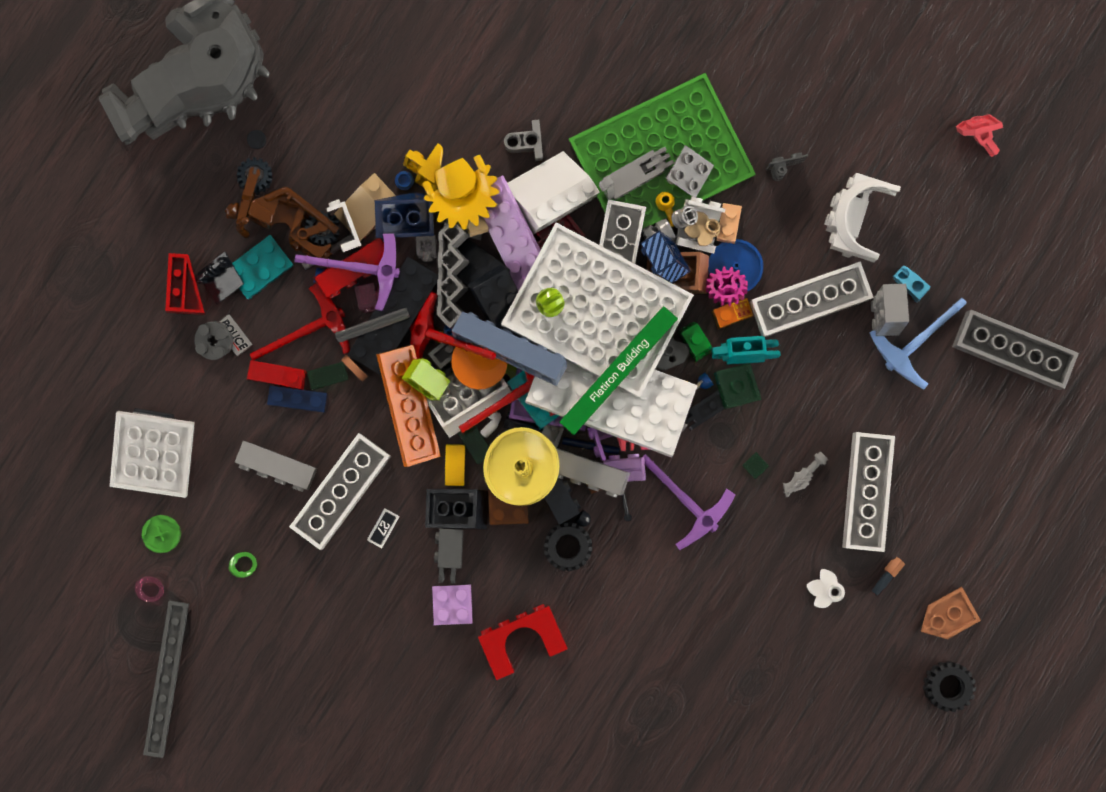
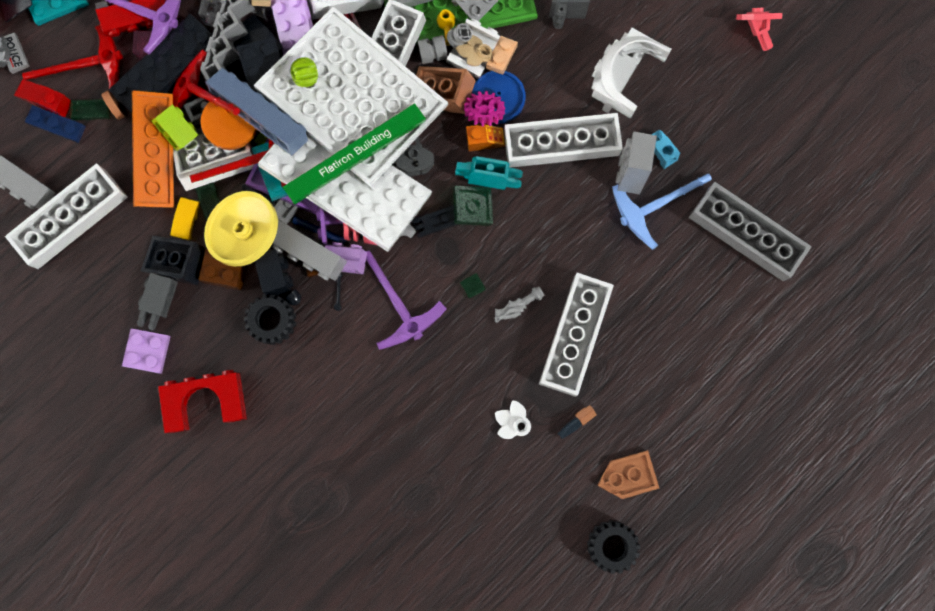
camera: 15 degrees right, 5 degrees down
dark grey axle [335,308,410,342] -> none
sticker [367,508,400,548] -> none
white arm [480,411,501,438] -> none
dark blue container [641,230,691,284] -> none
green torso [677,322,712,362] -> none
blue hinge [696,372,714,389] -> none

